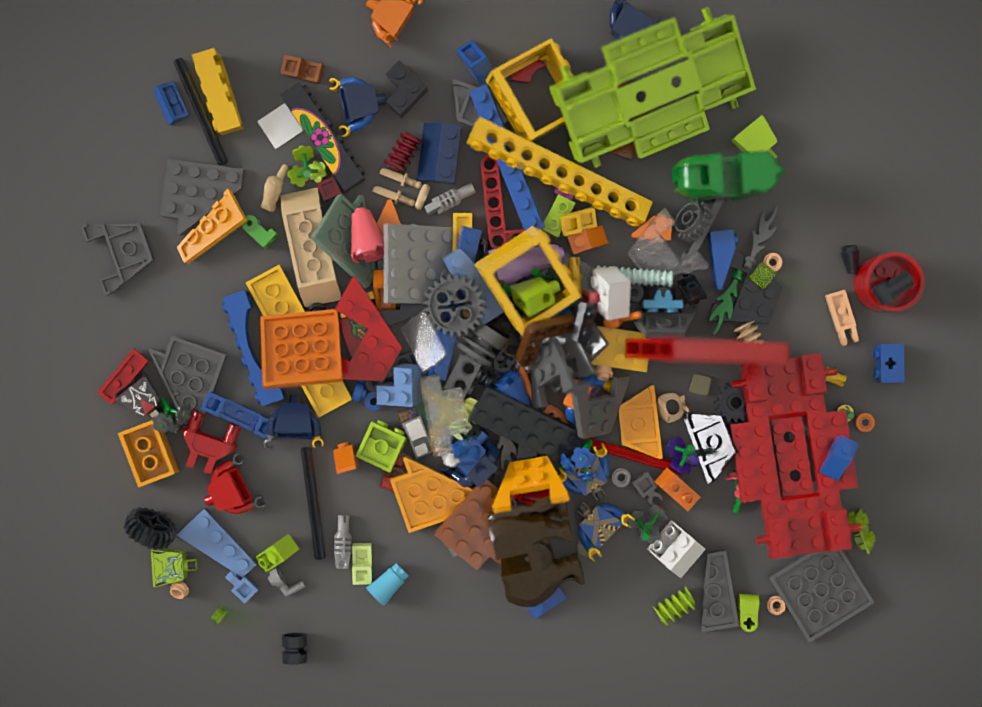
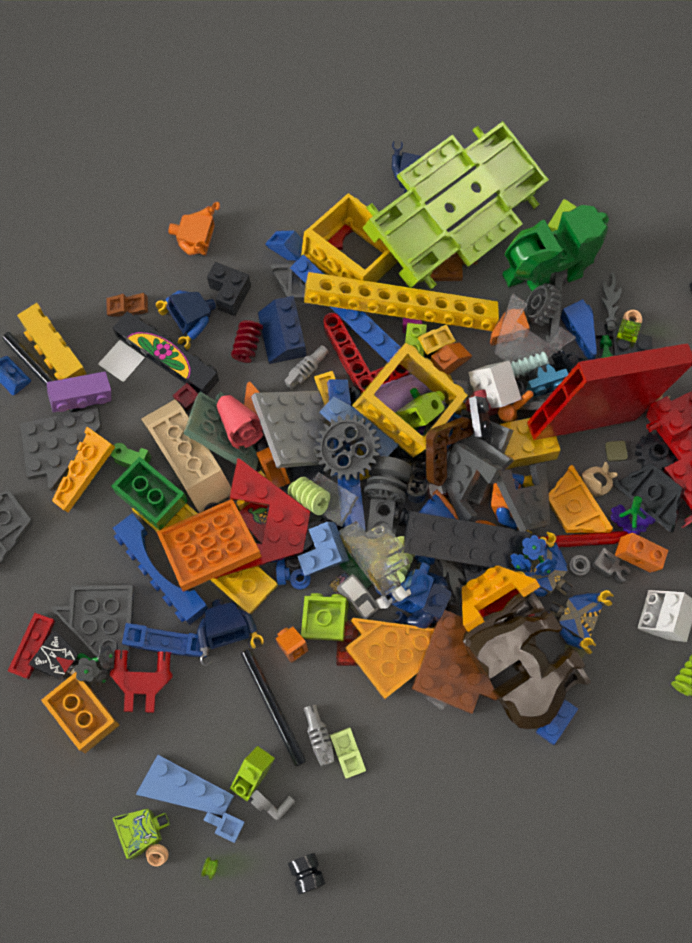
camera: 20 degrees left, 20 degrees down
black gear [124,507,177,550] -> none
red torso [204,453,265,515] -> none
tan piece [261,164,289,212] -> none
lime plant [287,145,327,187] -> none
medium azure plant [366,563,409,606] -> none
tan piece [372,168,430,210] -> none
light nougat plate [595,365,613,381] -> none
dark grey plant [627,504,669,544] -> none
none -> medium lavender brick [47,372,111,412]
none -> green brick [111,456,188,530]
none -> yellowish green piece [287,477,330,515]

